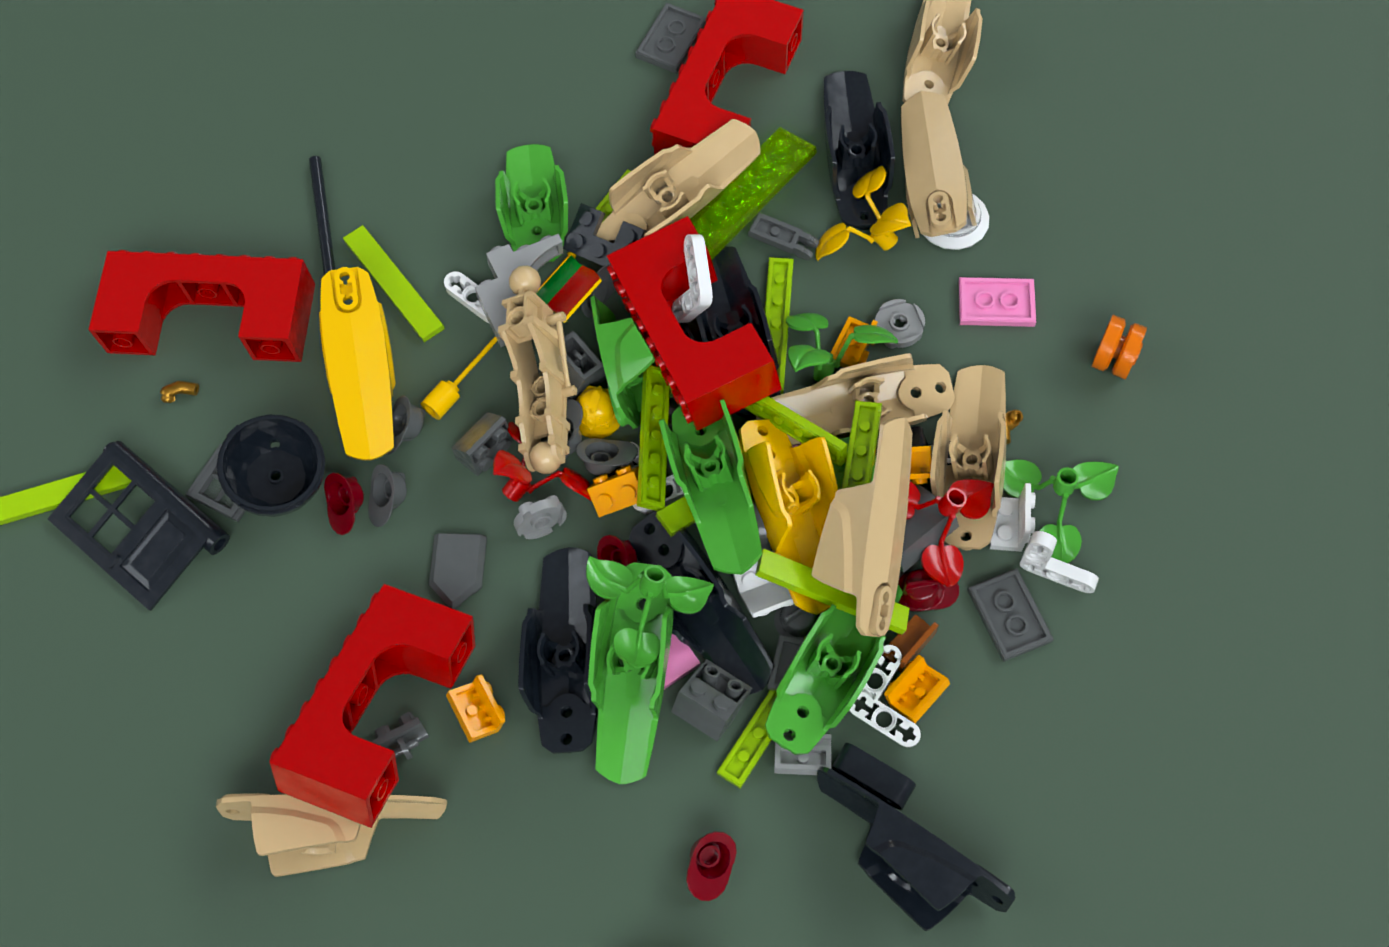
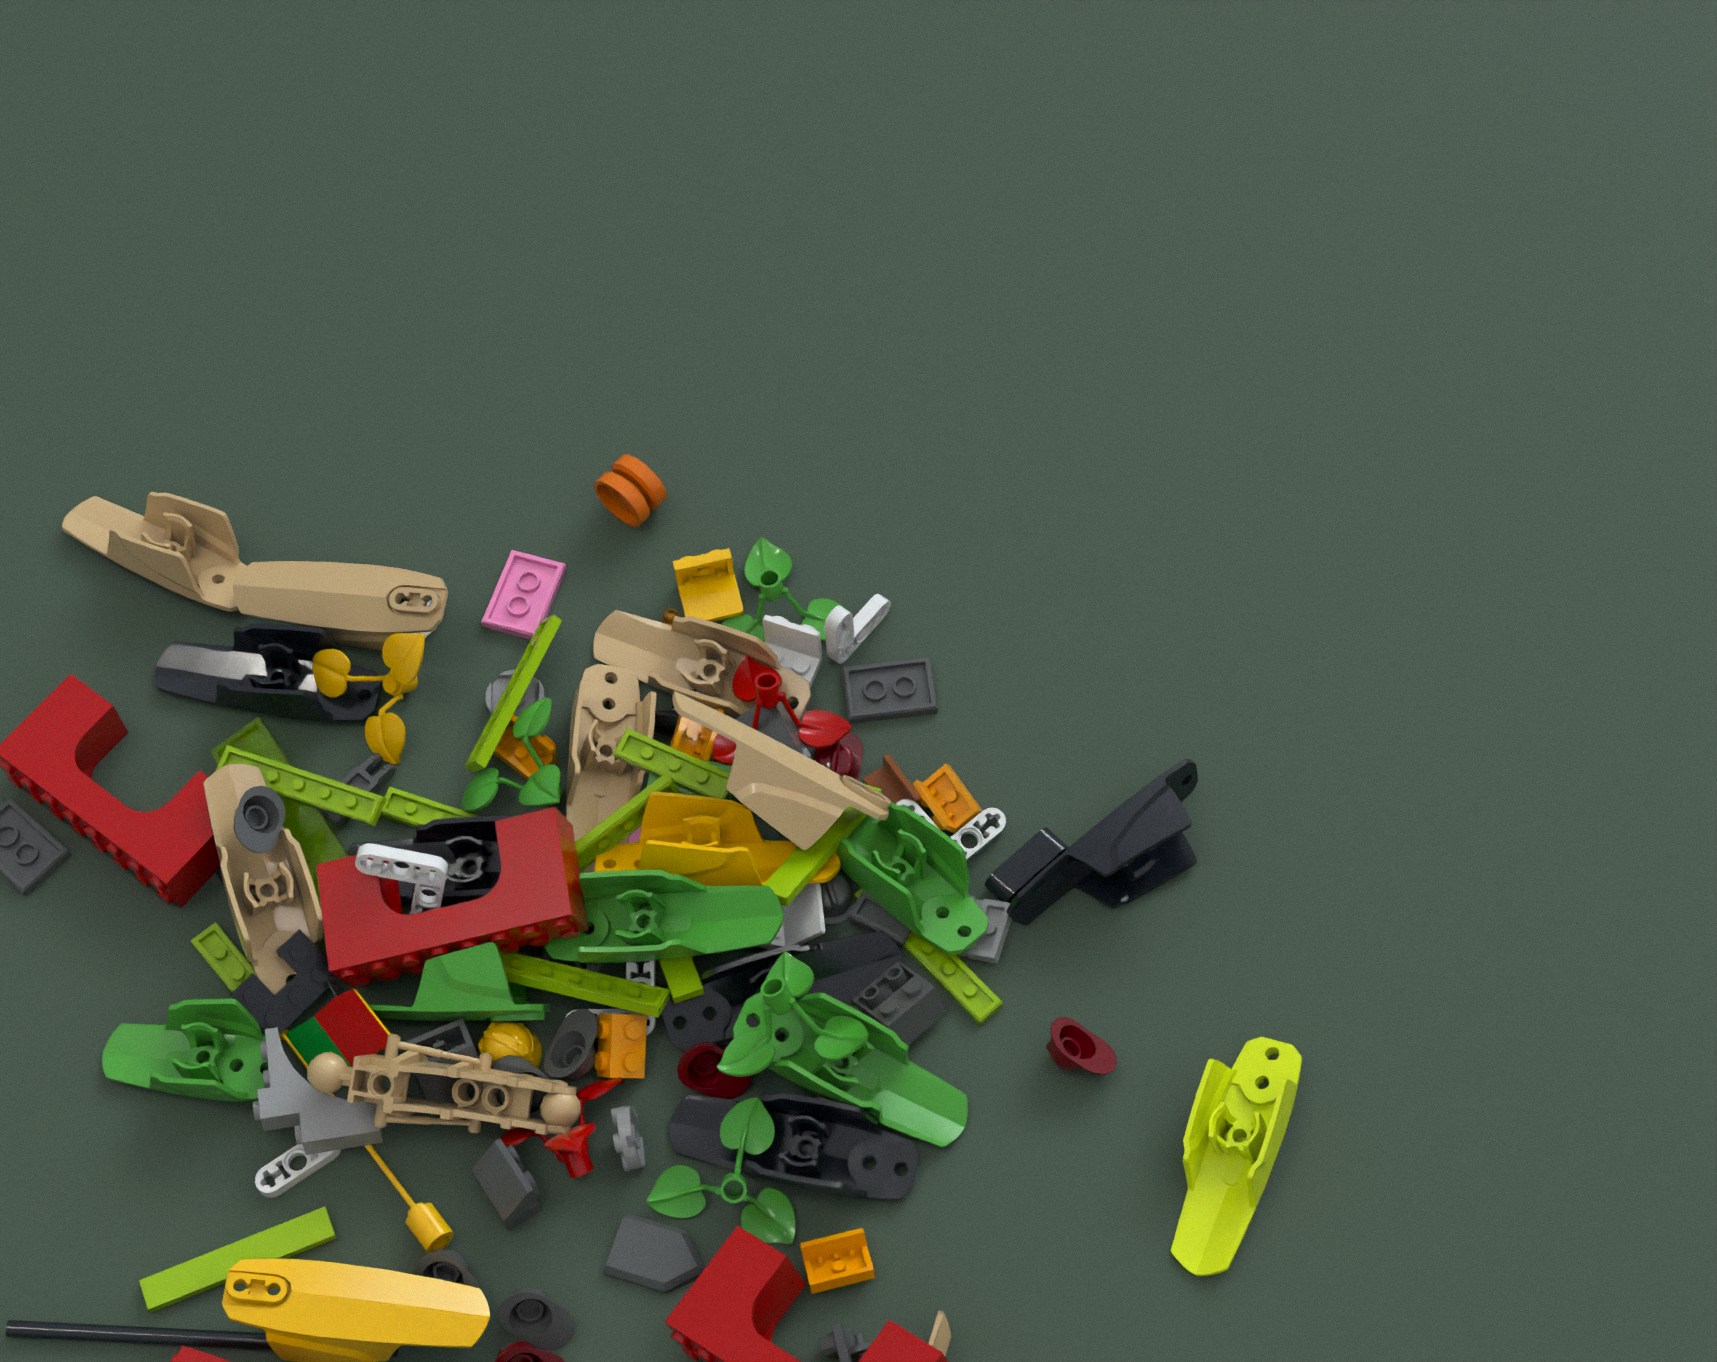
camera: 75 degrees left, 5 degrees down
none -> lime tile [216,745,387,827]
none -> dark grey piece [233,786,286,853]
none -> lime tile [465,615,562,773]
none -> bright green plant [647,1097,796,1244]
none -> yellow bracket [673,548,744,622]

